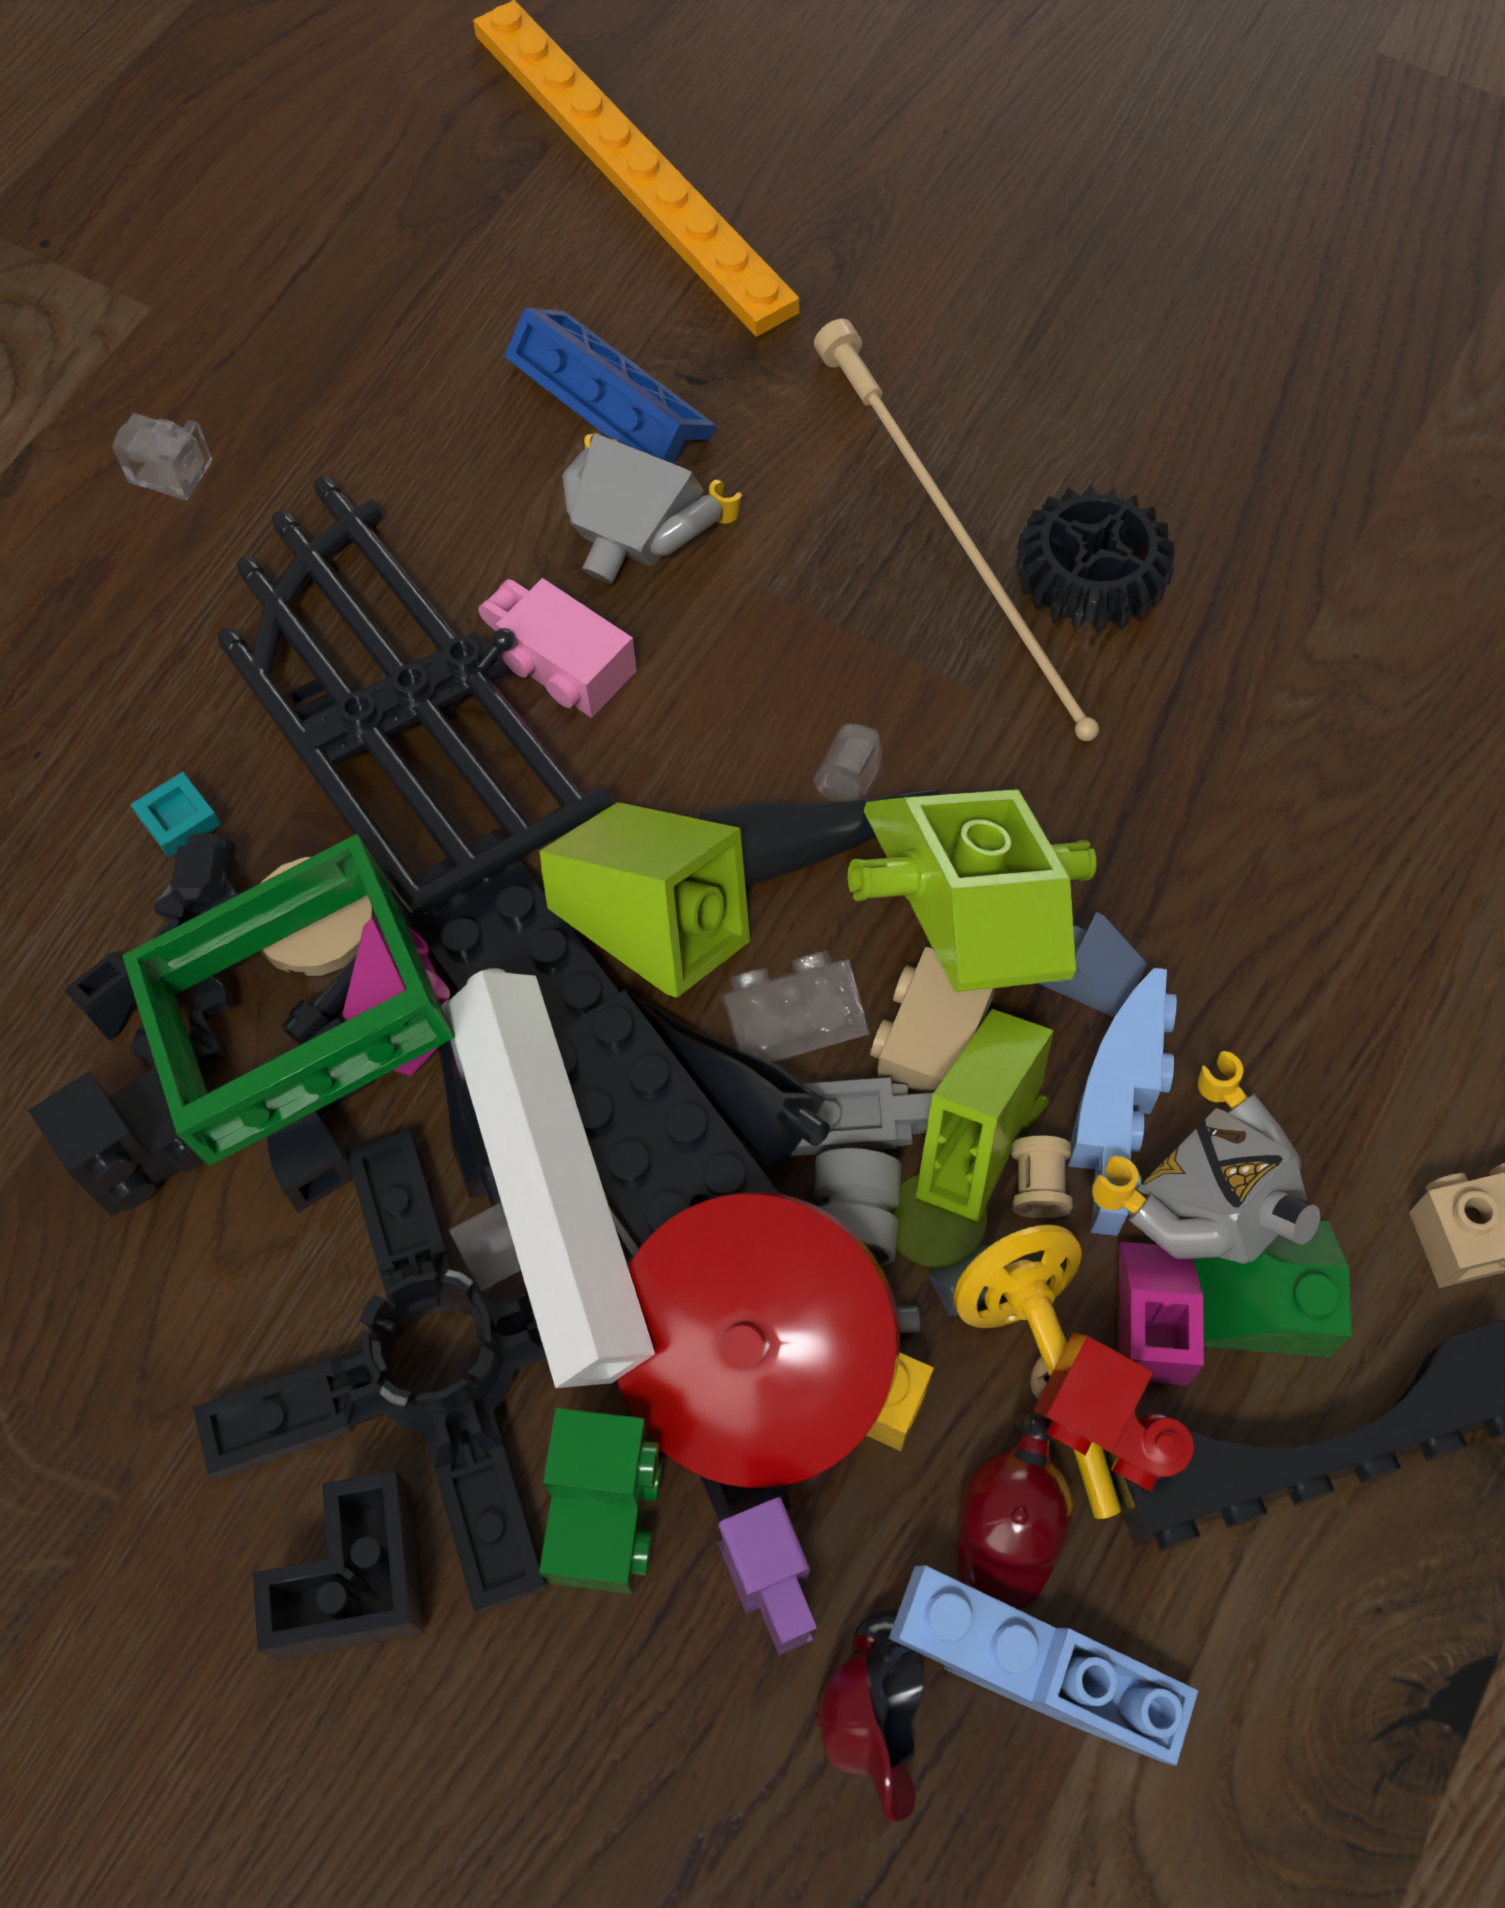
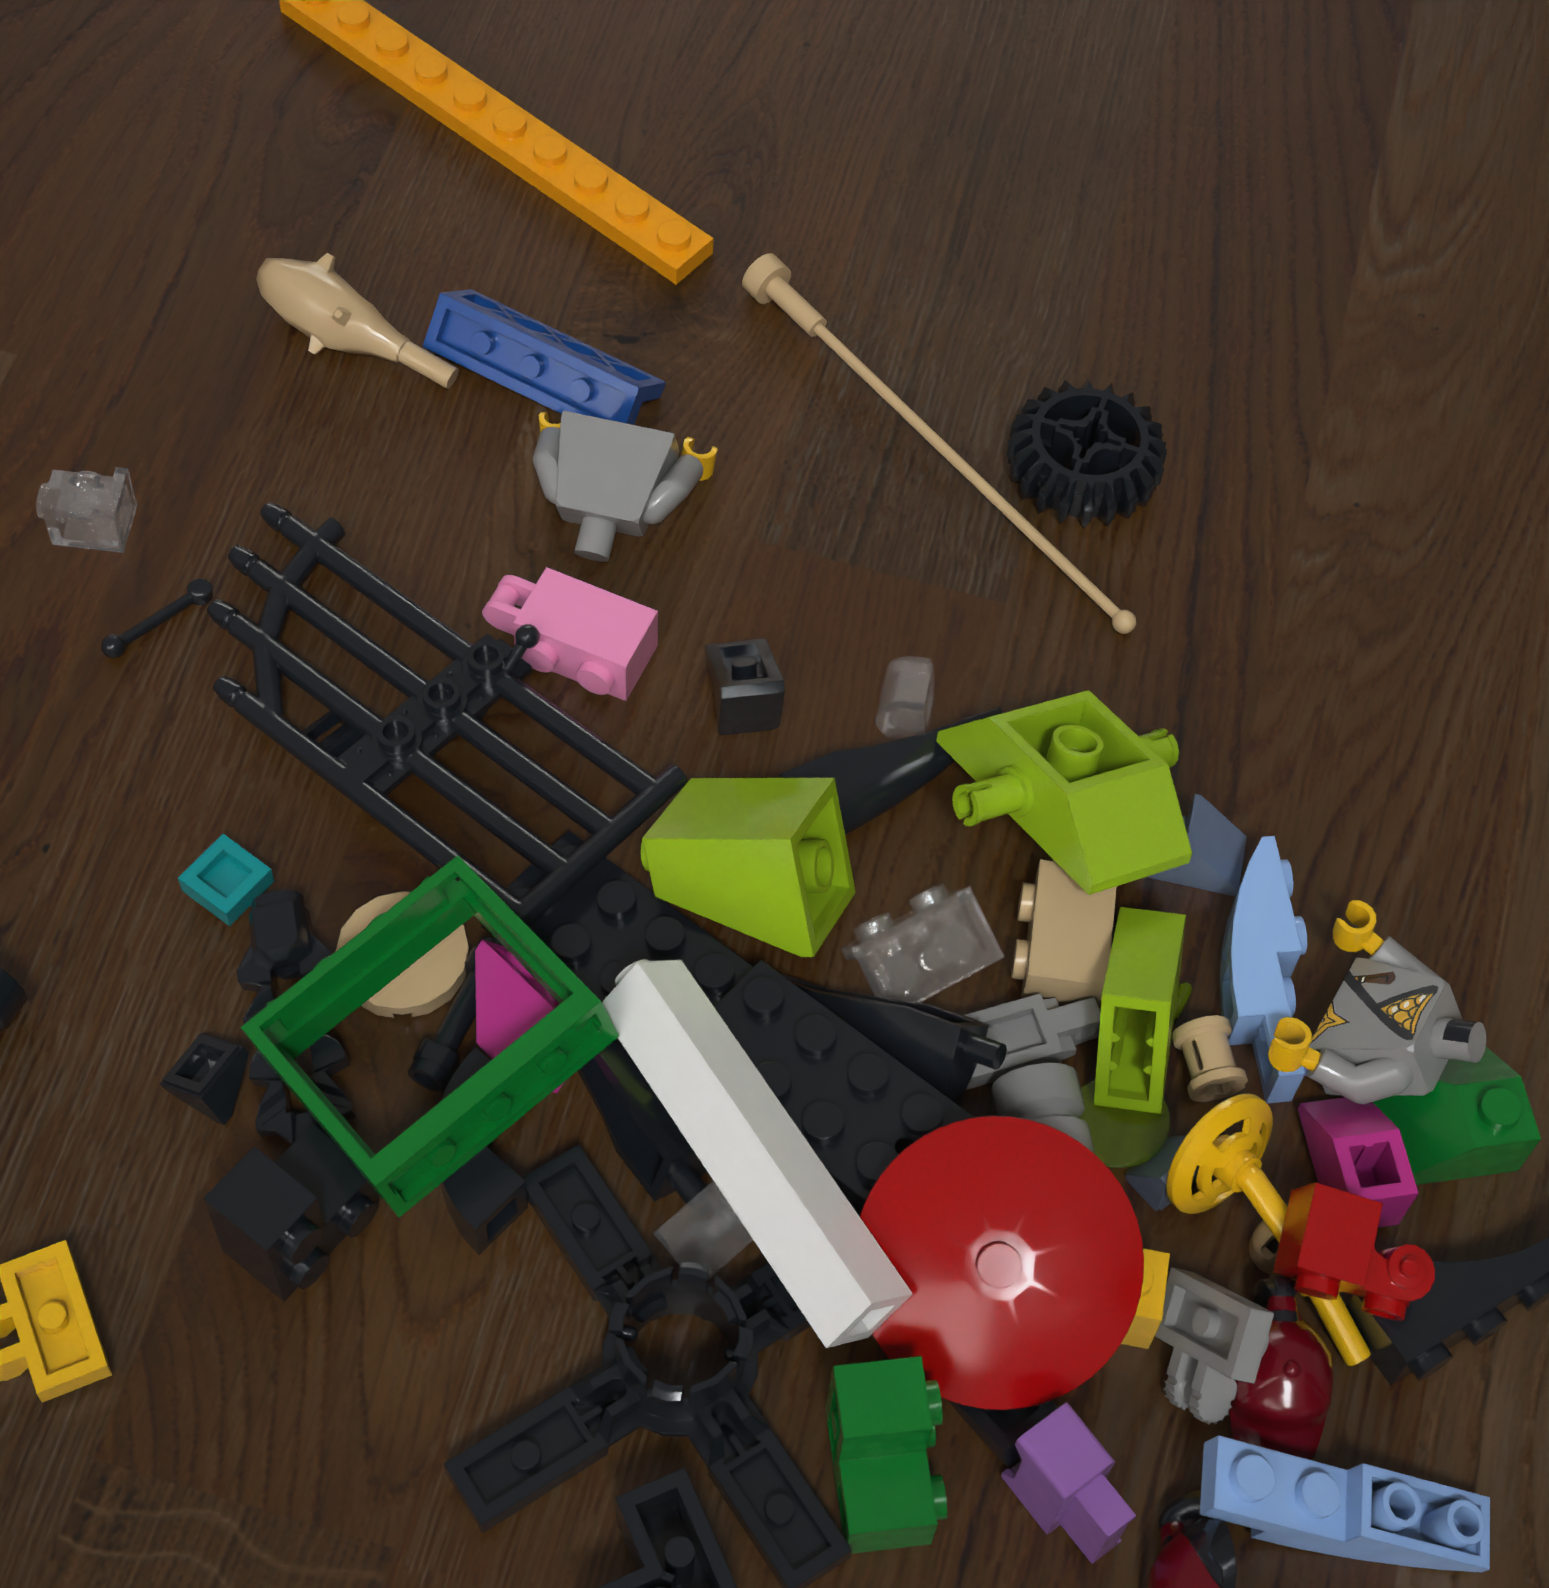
camera: 20 degrees left, 5 degrees down
none -> black hinge [101,579,213,658]
none -> tan piece [256,253,459,389]
none -> black slope [705,638,785,735]
none -> light grey hinge [1155,1267,1274,1425]

